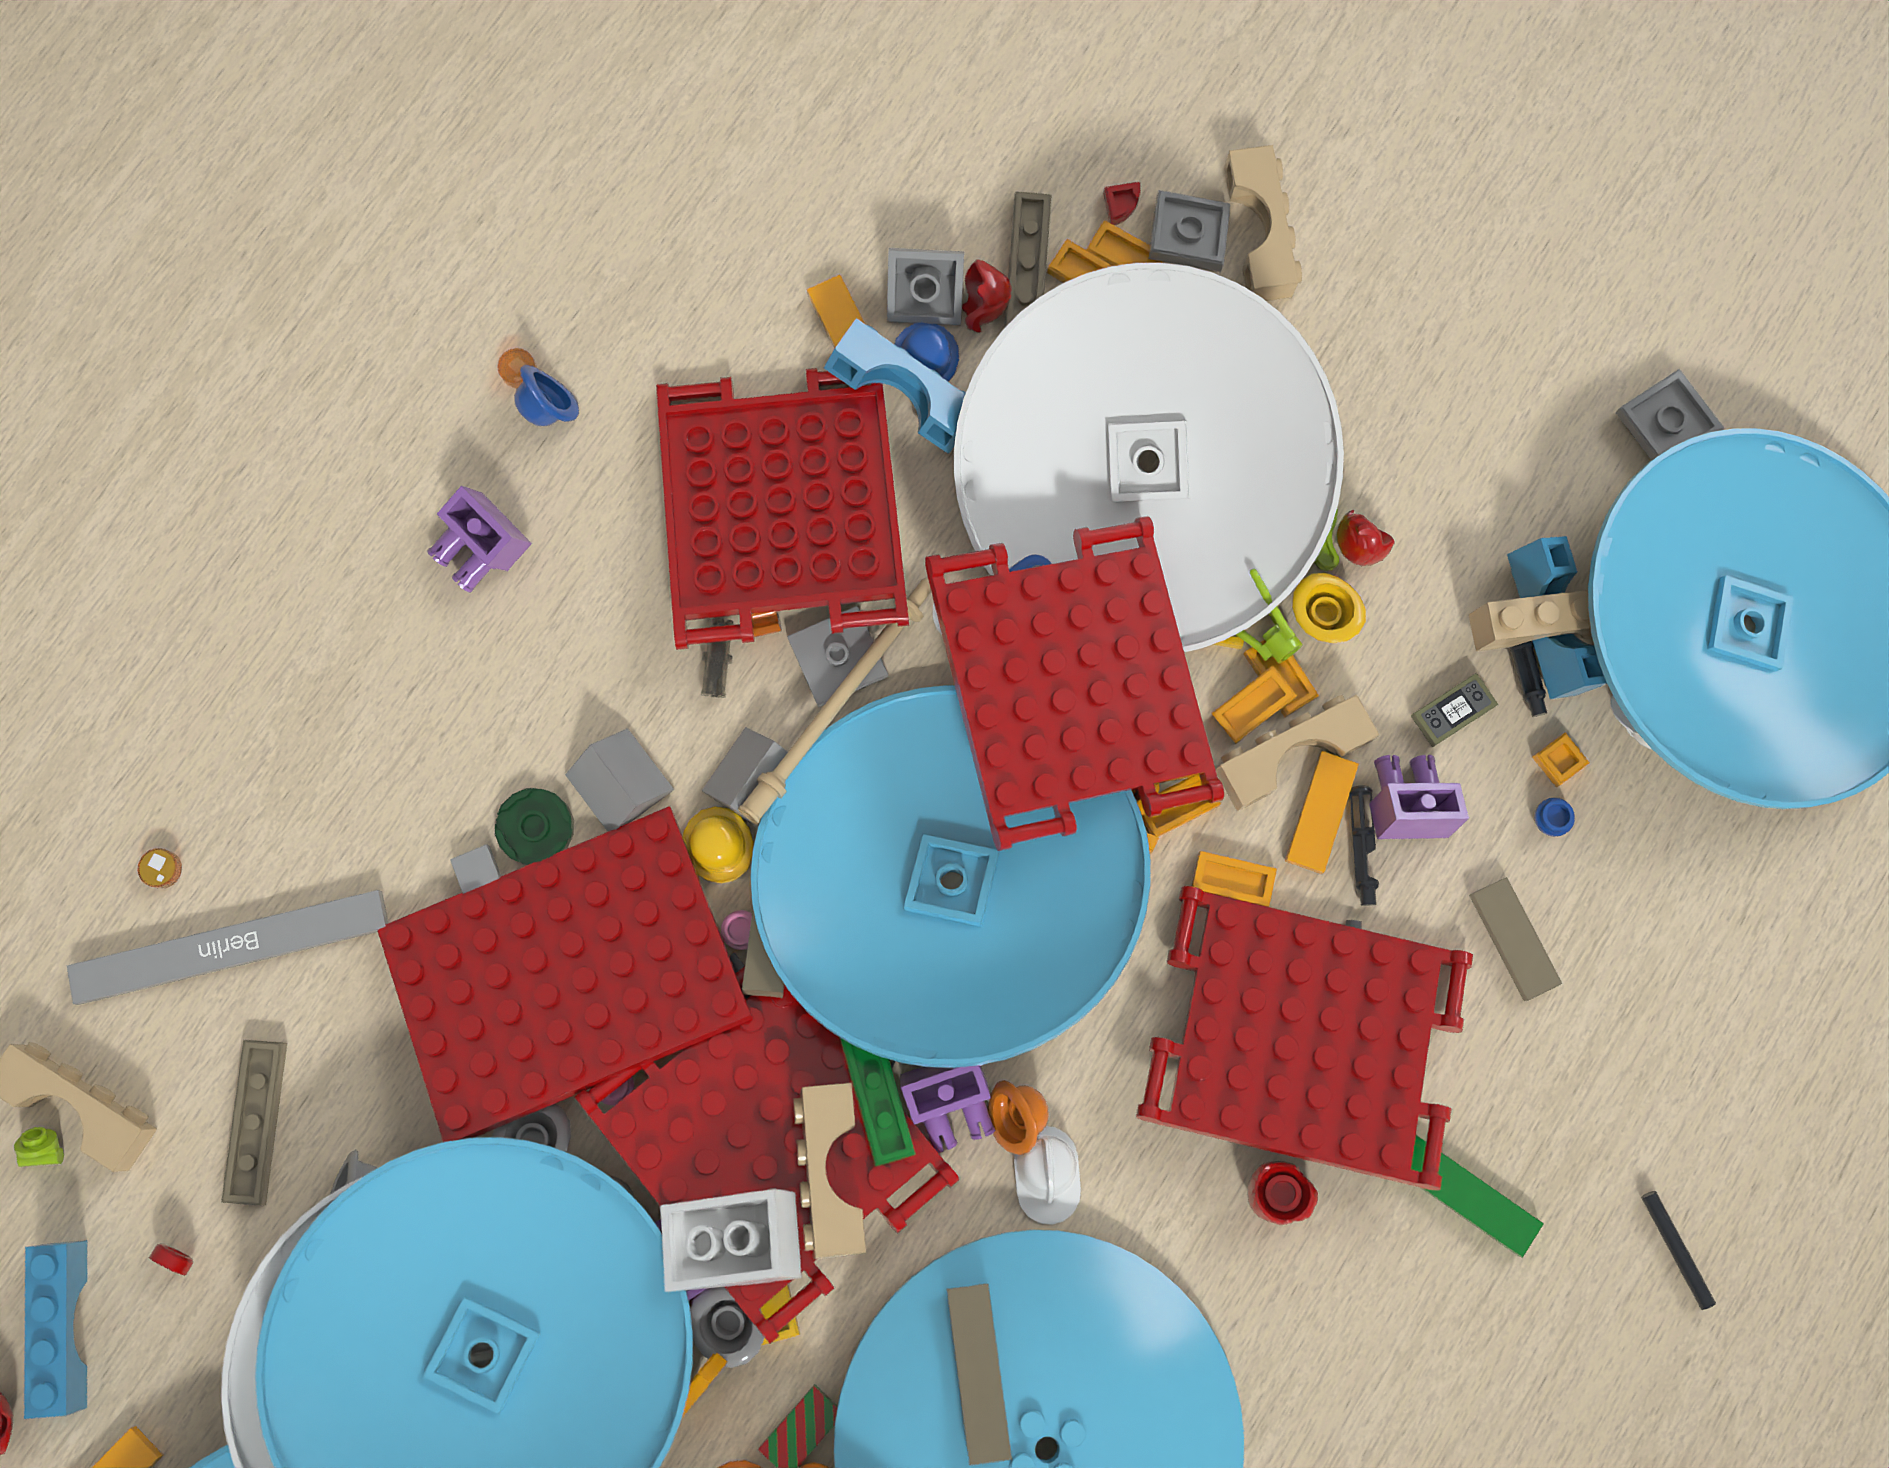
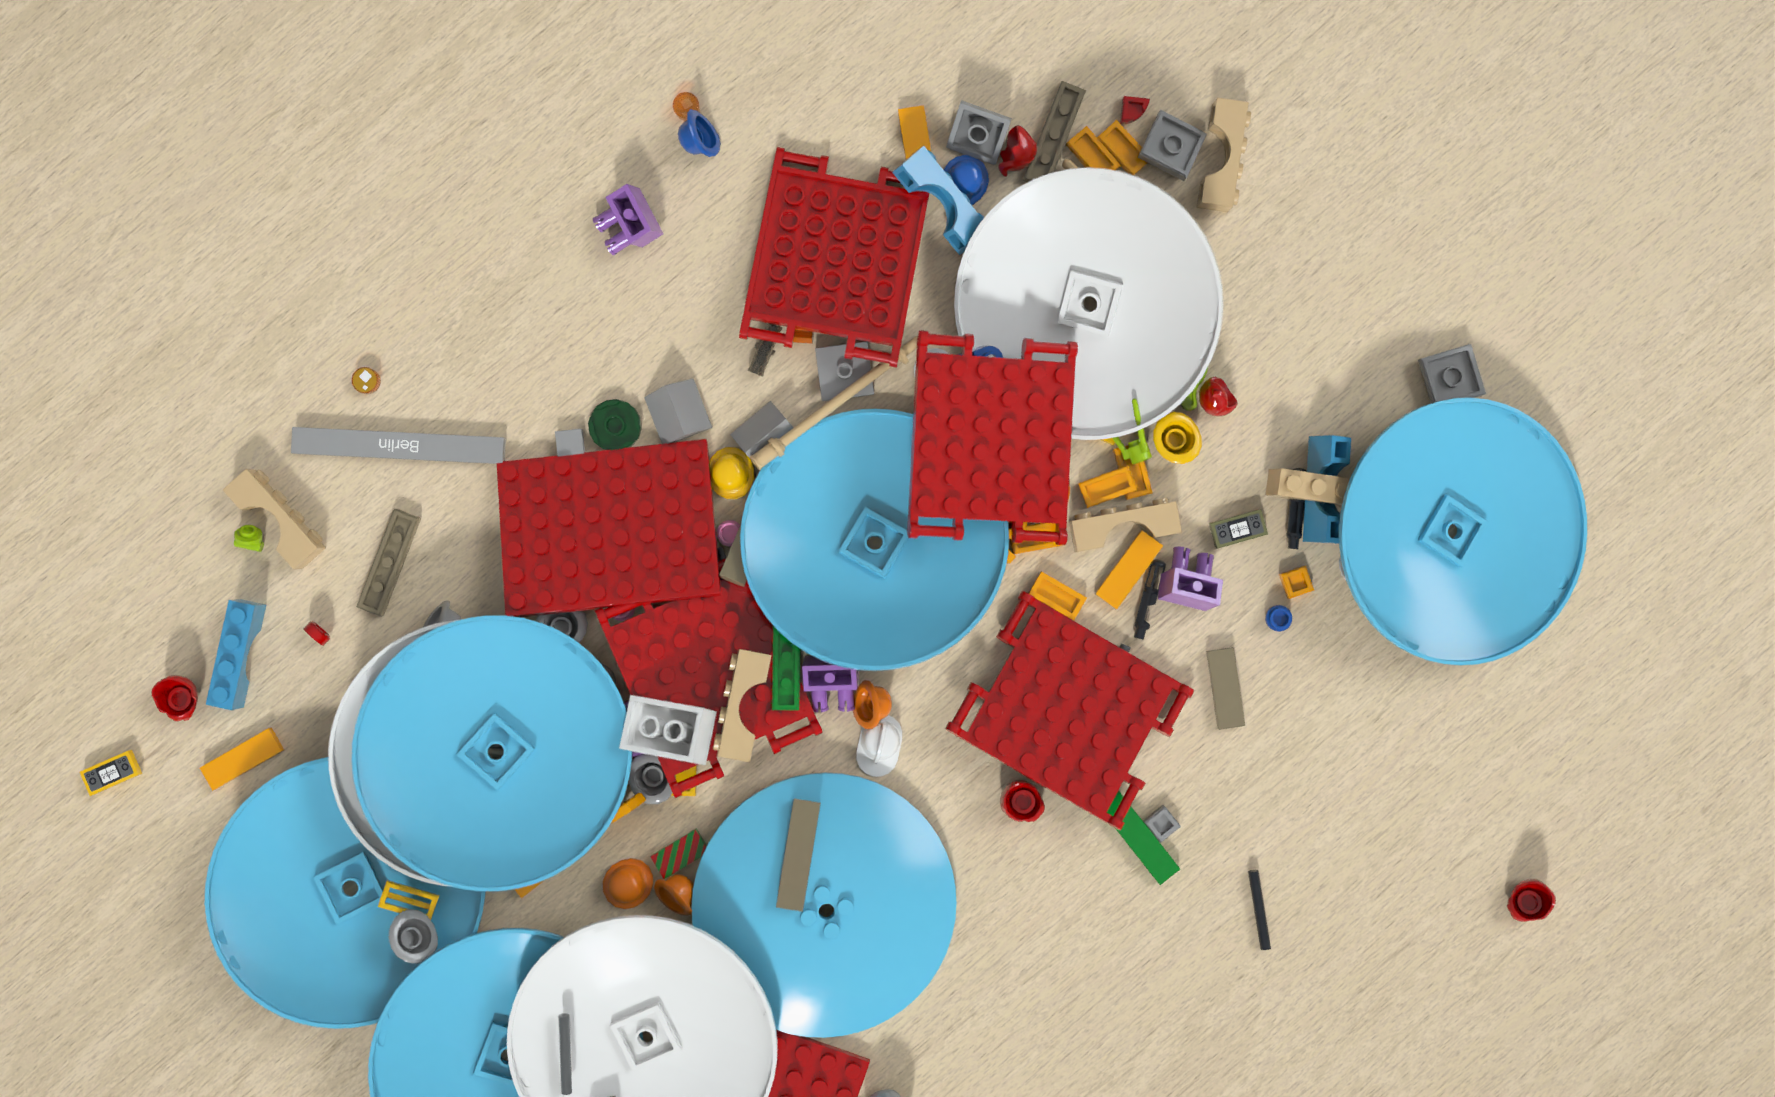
camera: 20 degrees right, 10 degrees up
none -> light grey tile [1143,805,1181,843]

